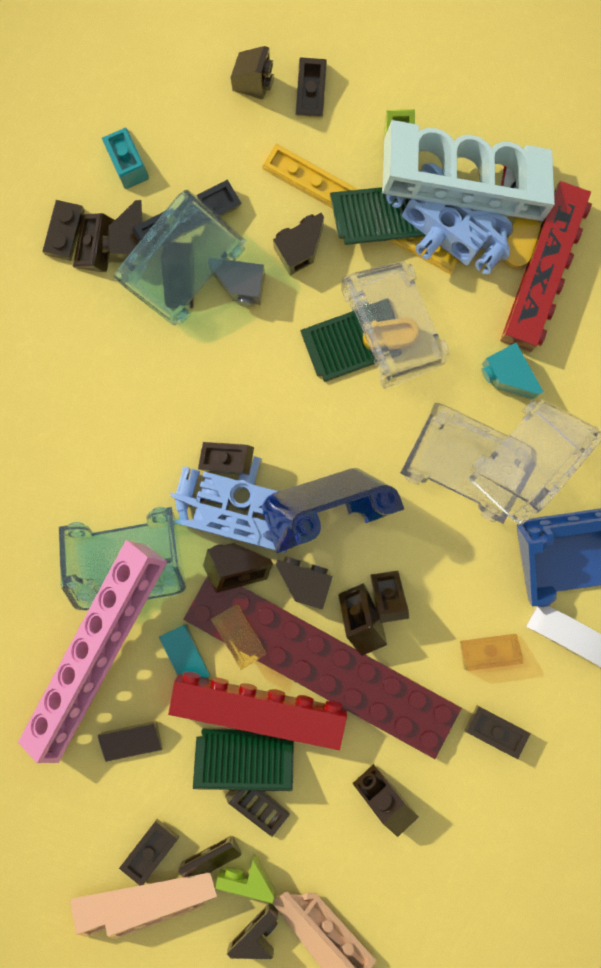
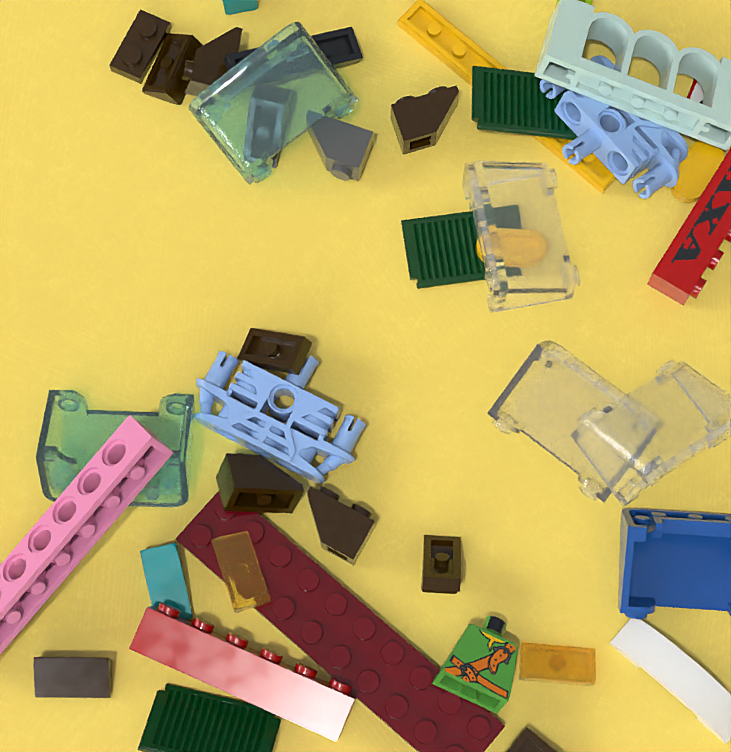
camera: 10 degrees right, 10 degrees down
windscreen [262,468,404,553] -> none
dark brown slope [338,583,387,656] -> none
teal slope [482,343,543,400] -> none
none -> torso [432,616,518,714]

